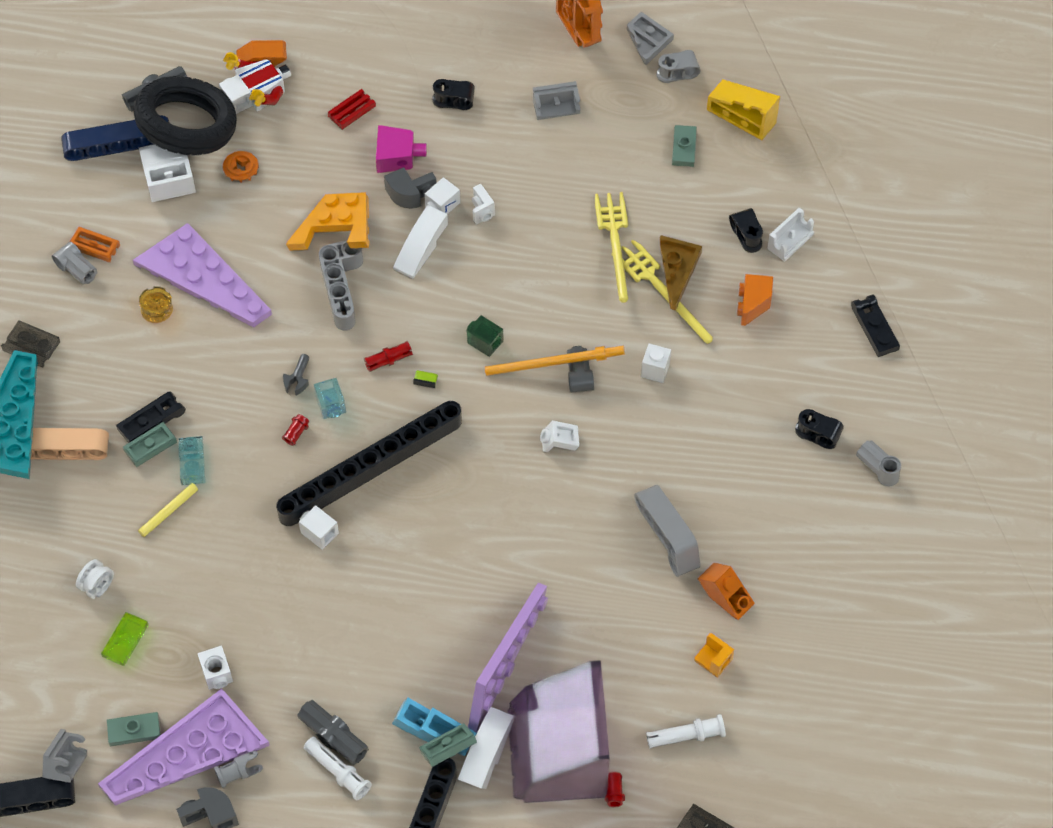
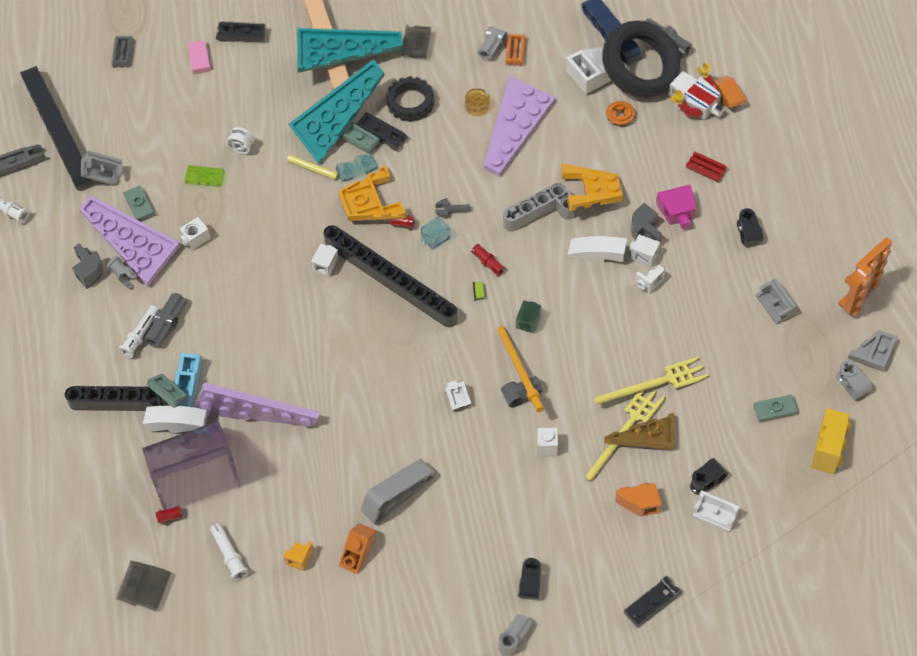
camera: 75 degrees right, 0 degrees up
none -> teal wing [288,59,385,165]
none -> light orange wing [338,165,406,221]
none -> black tyre [386,76,434,122]

